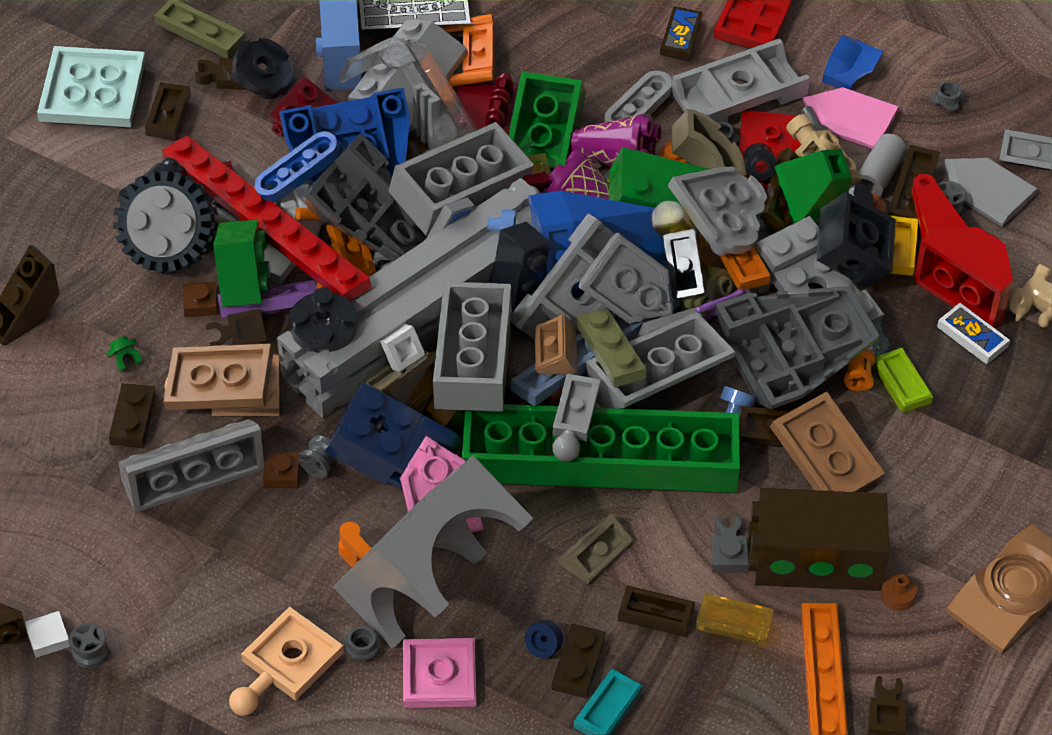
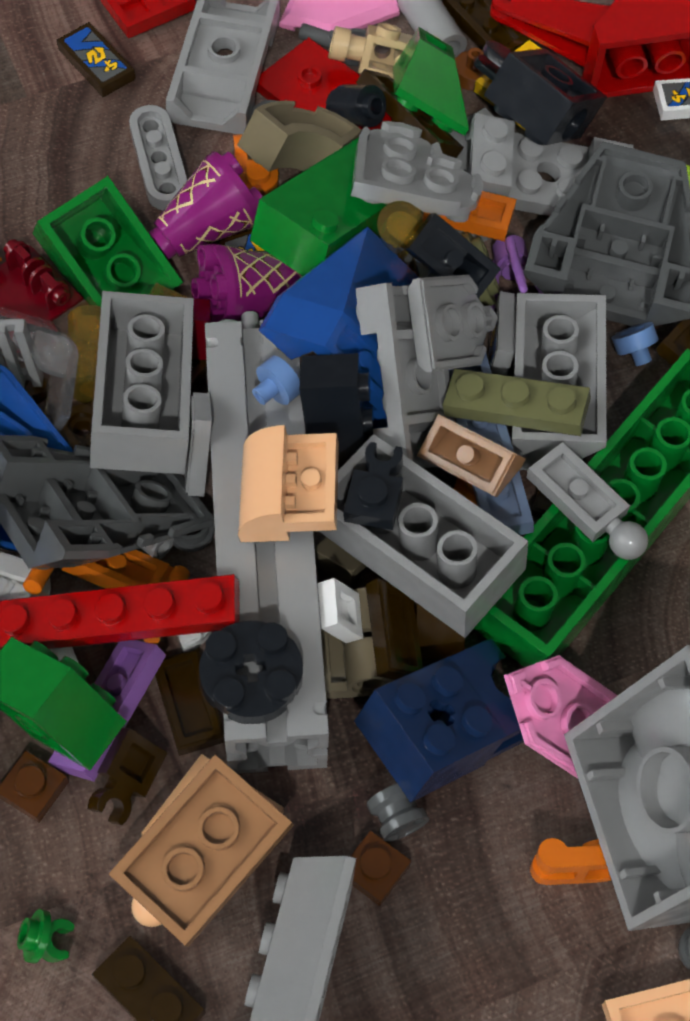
camera: 55 degrees left, 10 degrees up
none -> light nougat brick [238,425,339,542]
none -> black plate [343,442,403,530]

